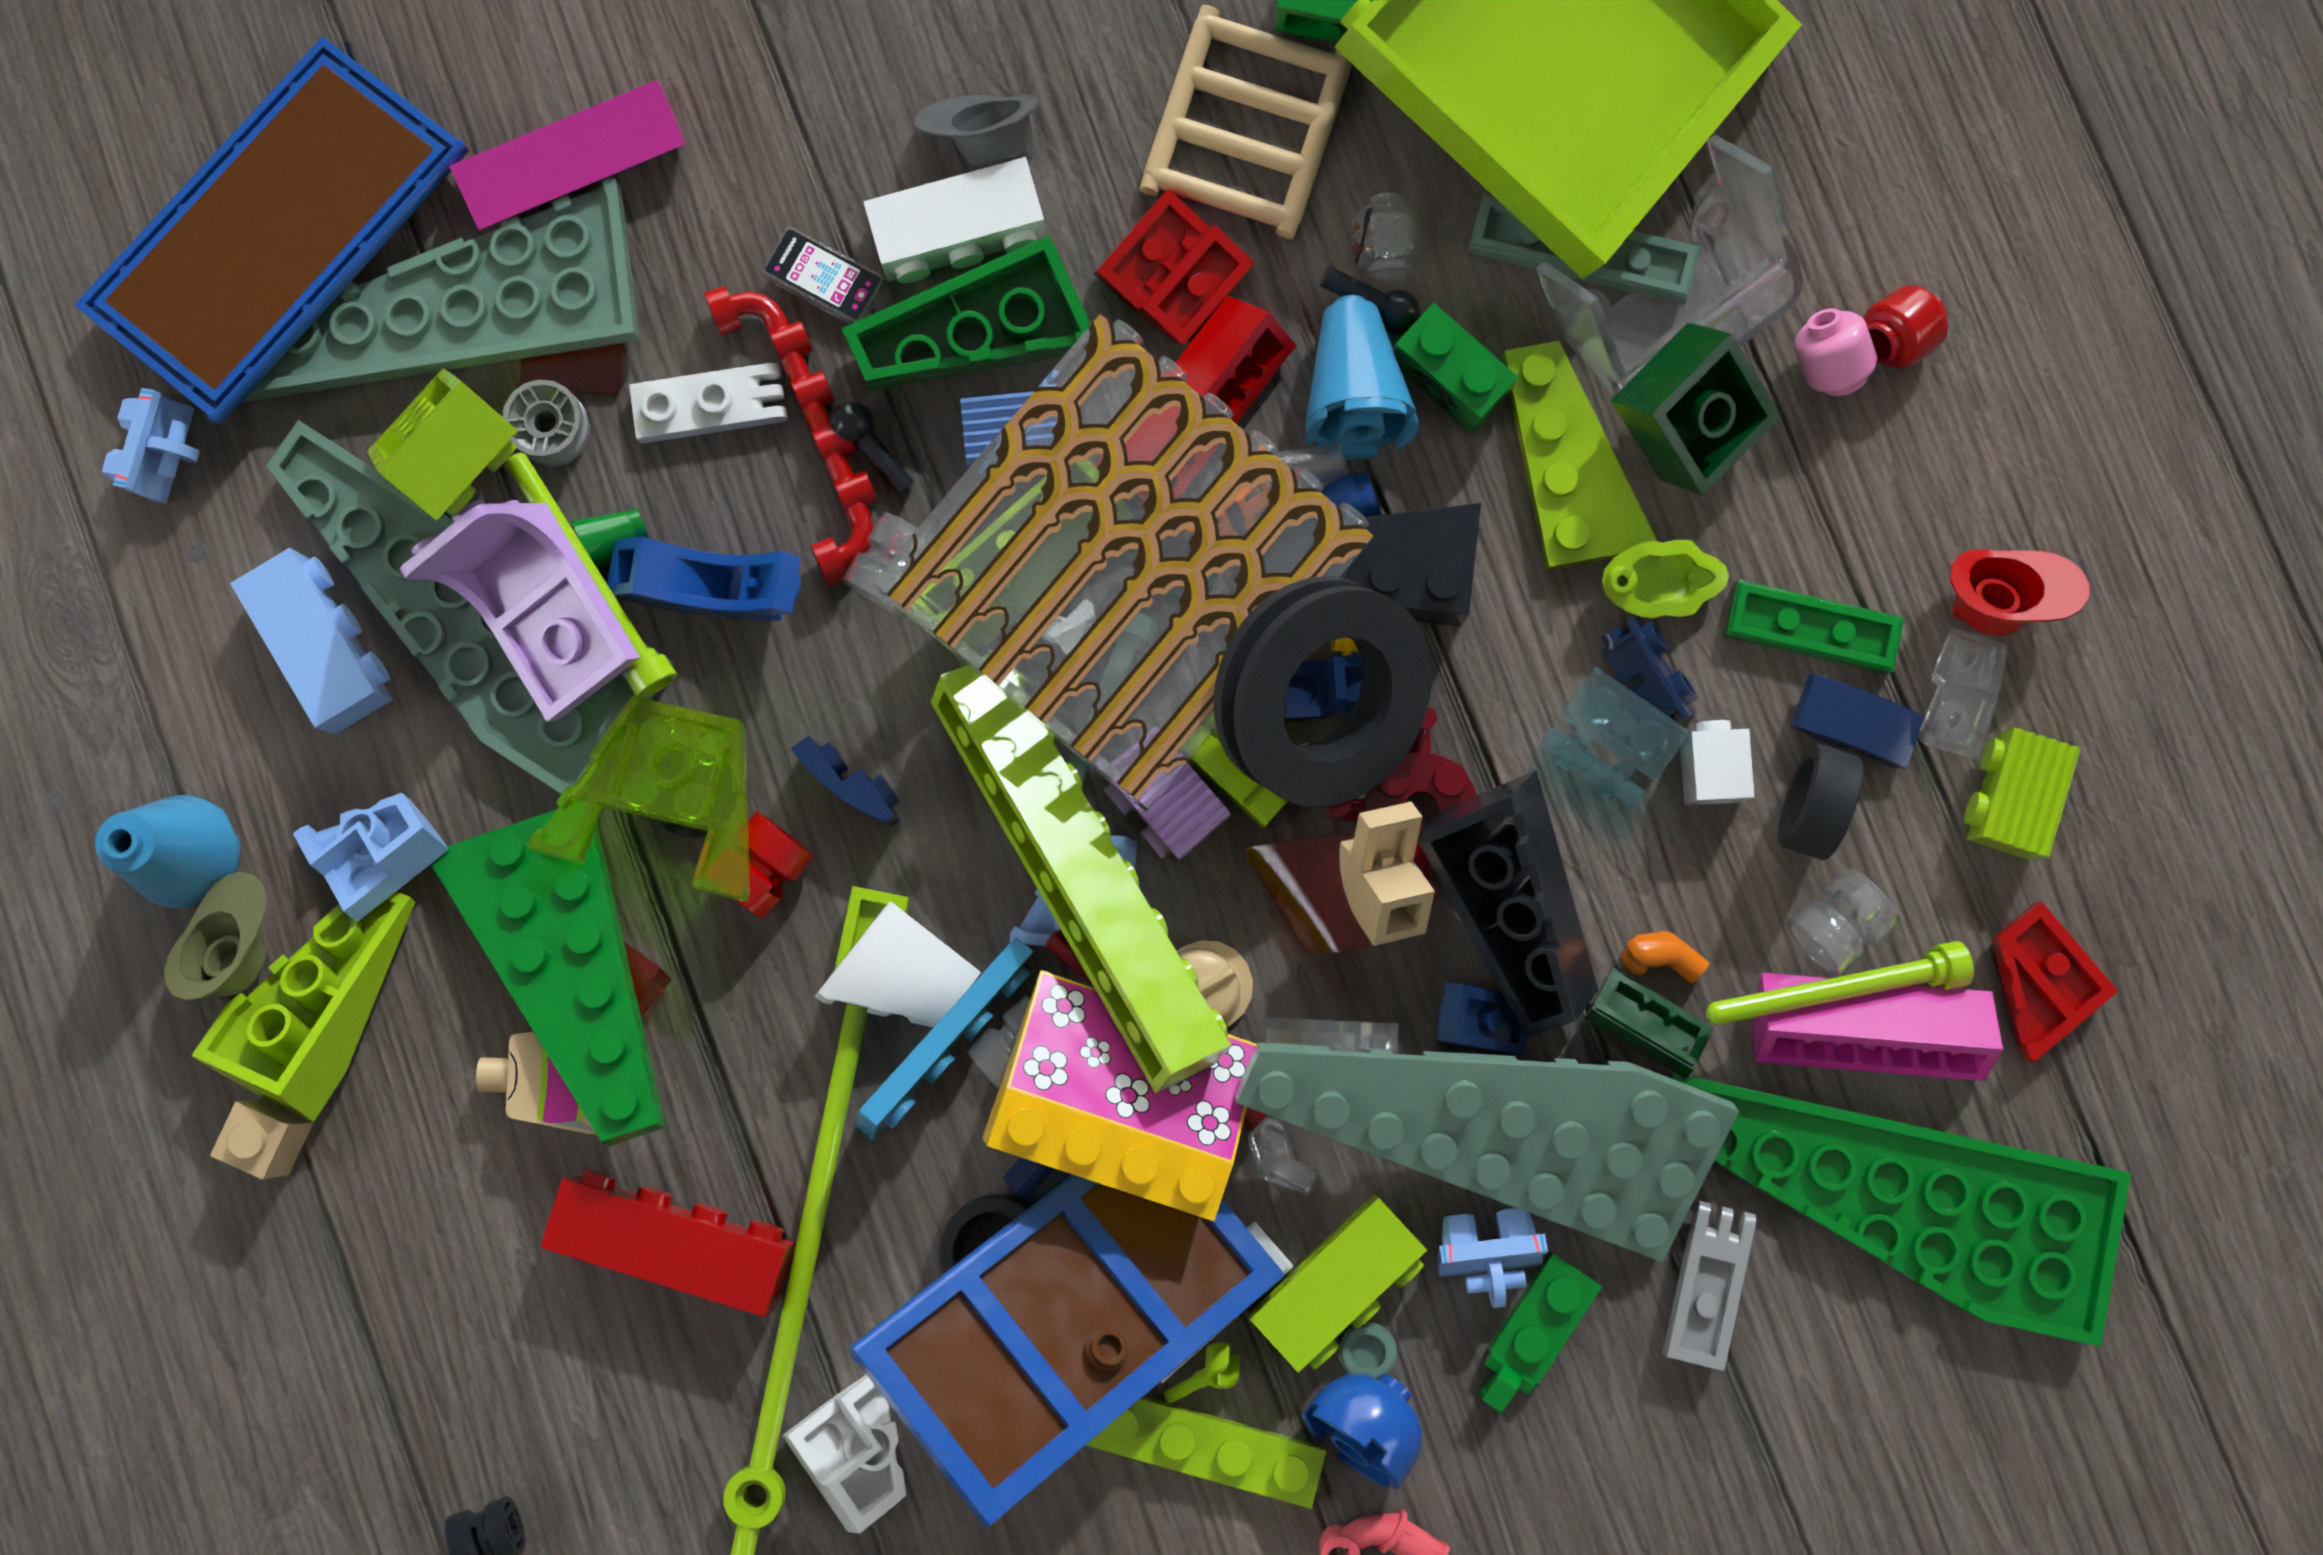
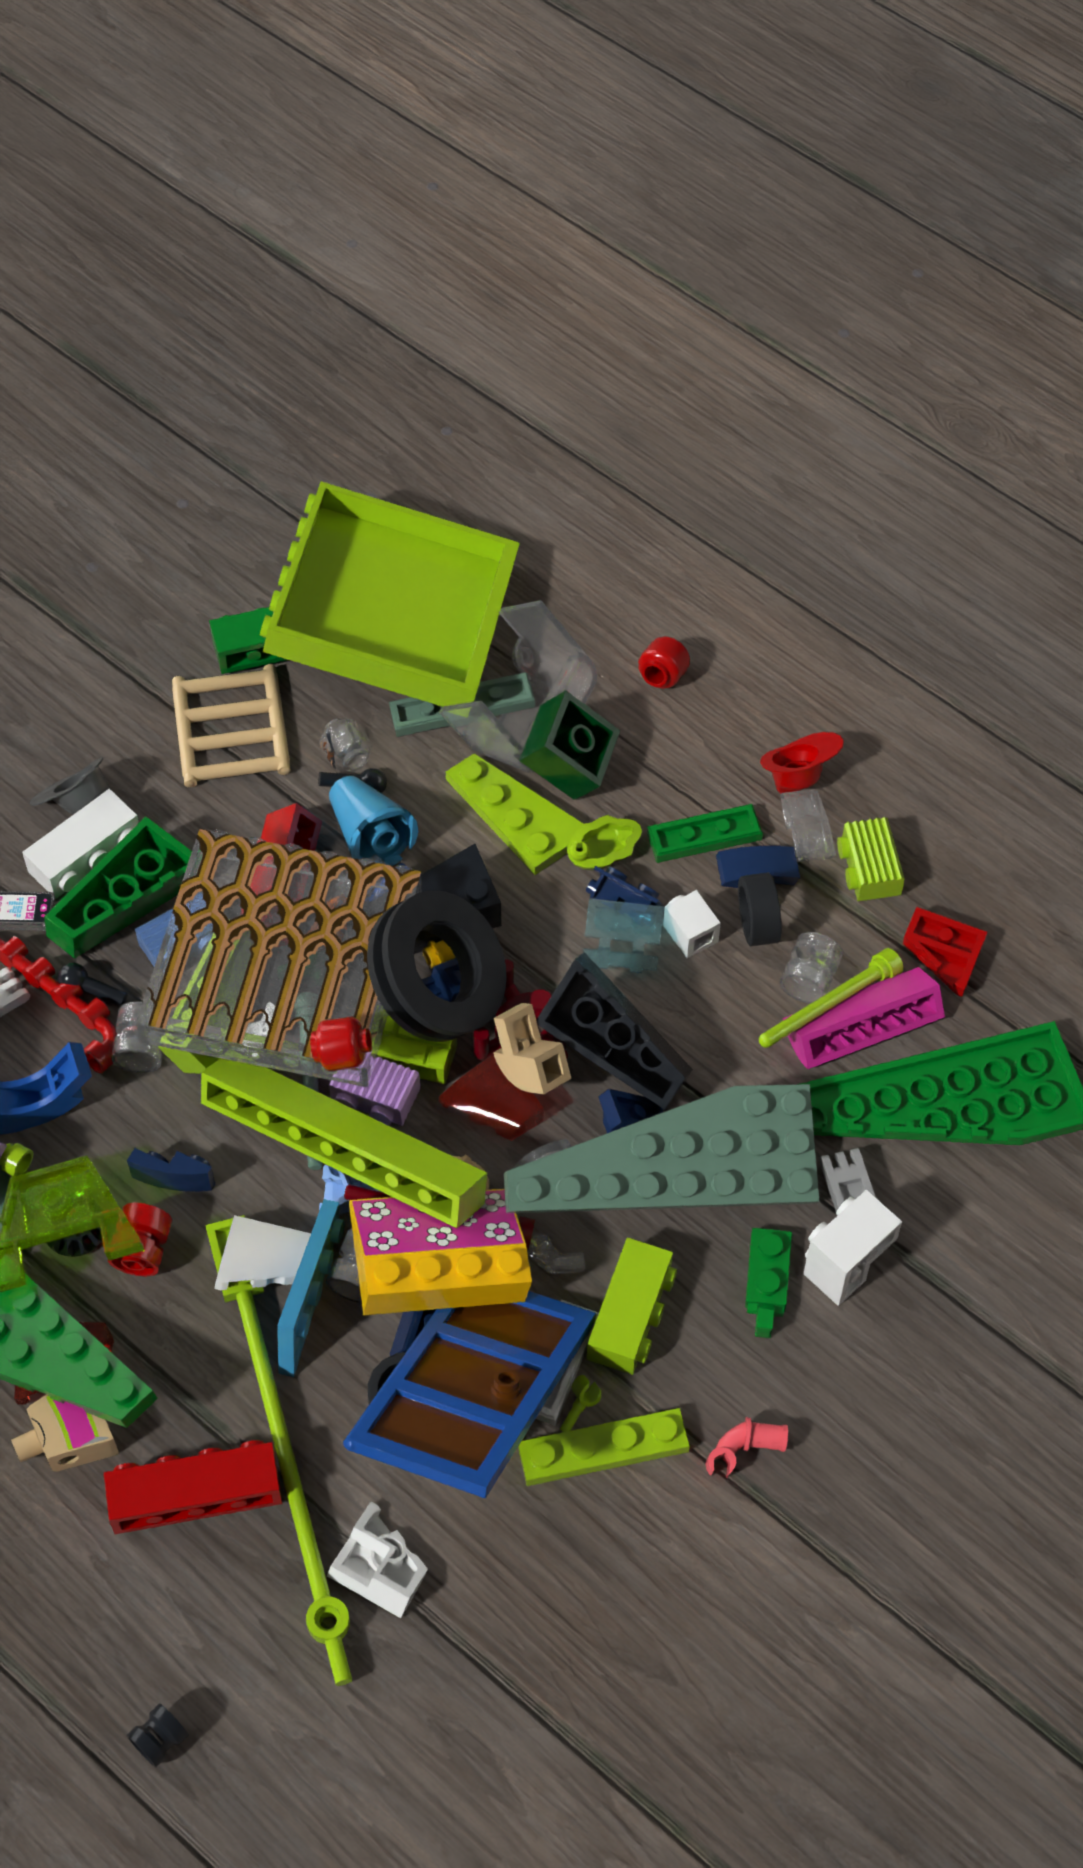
camera: 30 degrees left, 25 degrees down
red slope [1093,189,1255,346] -> none
blue cylinder [1302,1373,1422,1490] -> none
sand green tile [1337,1320,1397,1380] -> none
green brick [1393,303,1519,435] -> none
light blue hips [1436,1208,1548,1308] -> none
dark green plate [1585,968,1714,1079] -> none
orange arm [1620,931,1710,984] -> none
bright pink head [1794,308,1877,396] -> none
none -> red head [310,1016,372,1071]
none -> white brick [803,1190,902,1306]

